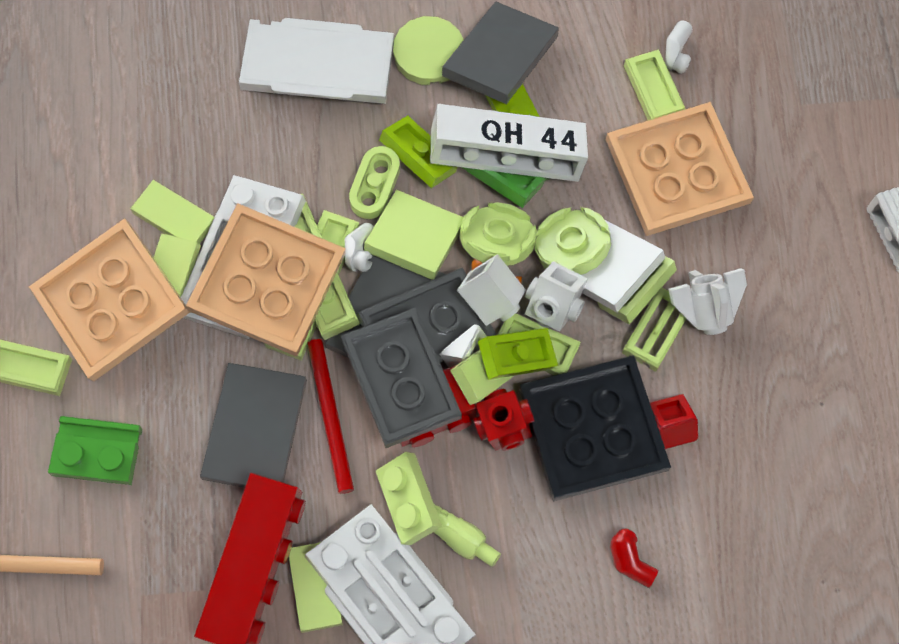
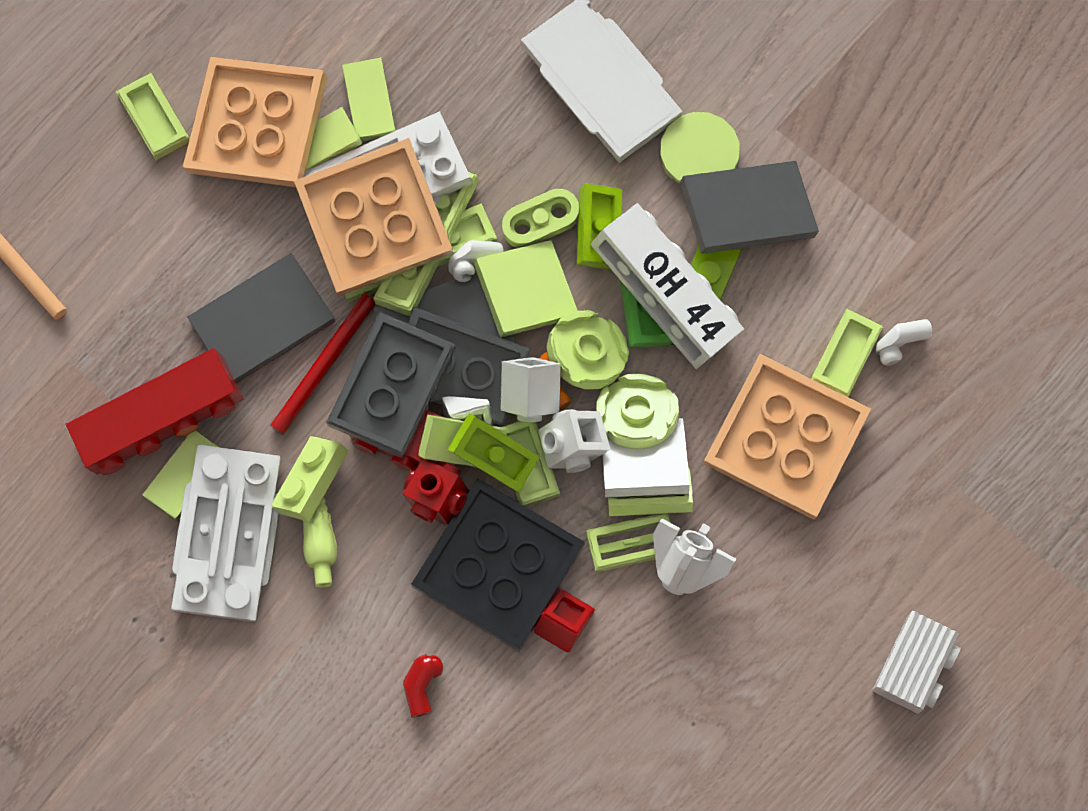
camera: 50 degrees right, 5 degrees up
bright green plate [48,416,142,485] -> none

